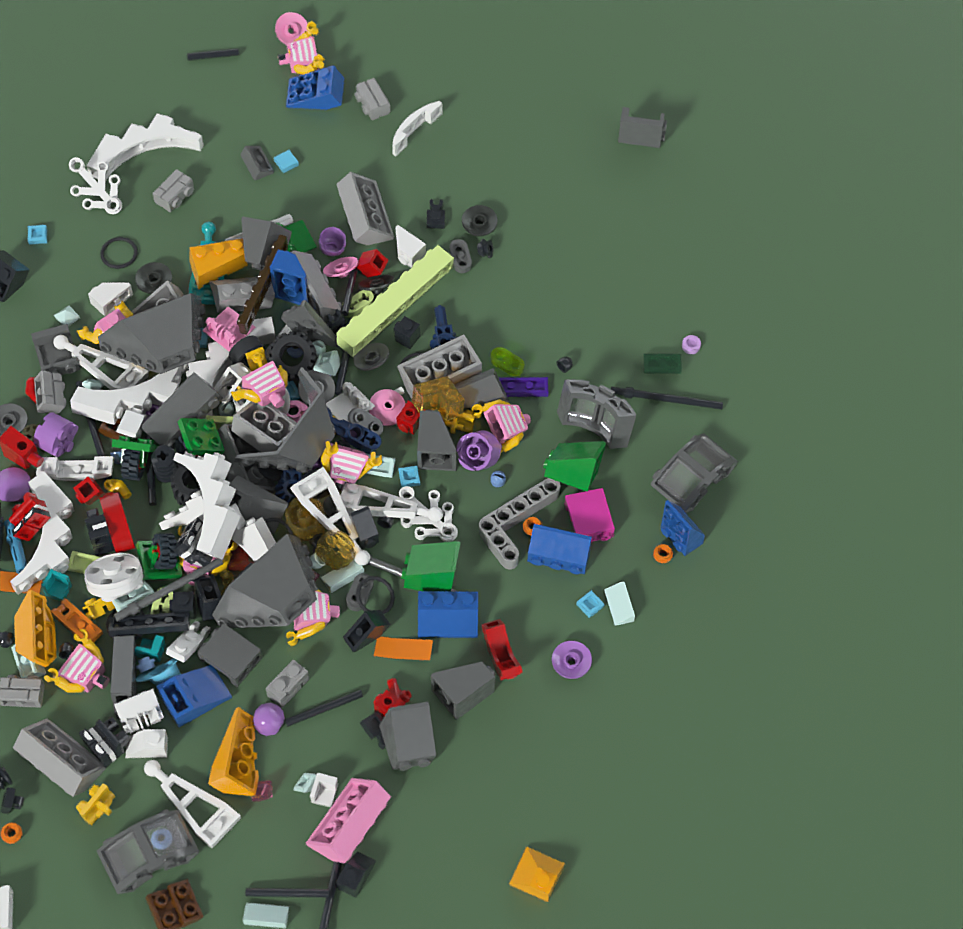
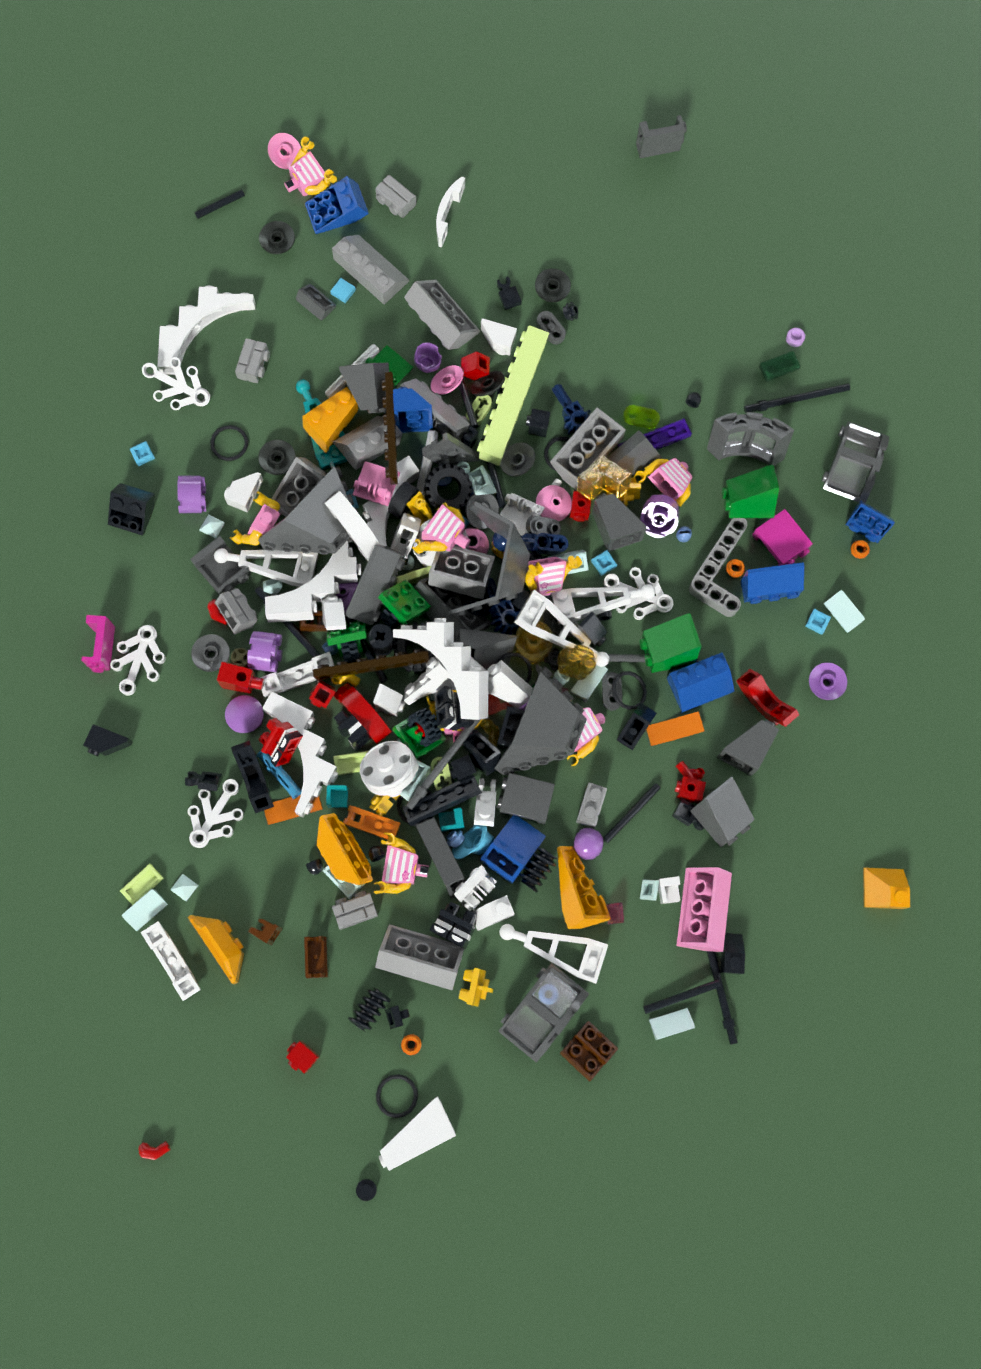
camera: 25 degrees left, 15 degrees up
none -> medium lavender brick [178,476,206,513]
none -> pearl dark grey dish [259,221,295,254]
none -> dark brown plate [312,649,430,680]
none -> white slope [324,491,380,561]
none -> light grey slope [332,235,409,304]
none -> white slope [373,684,406,717]
none -> black piece [519,847,559,893]

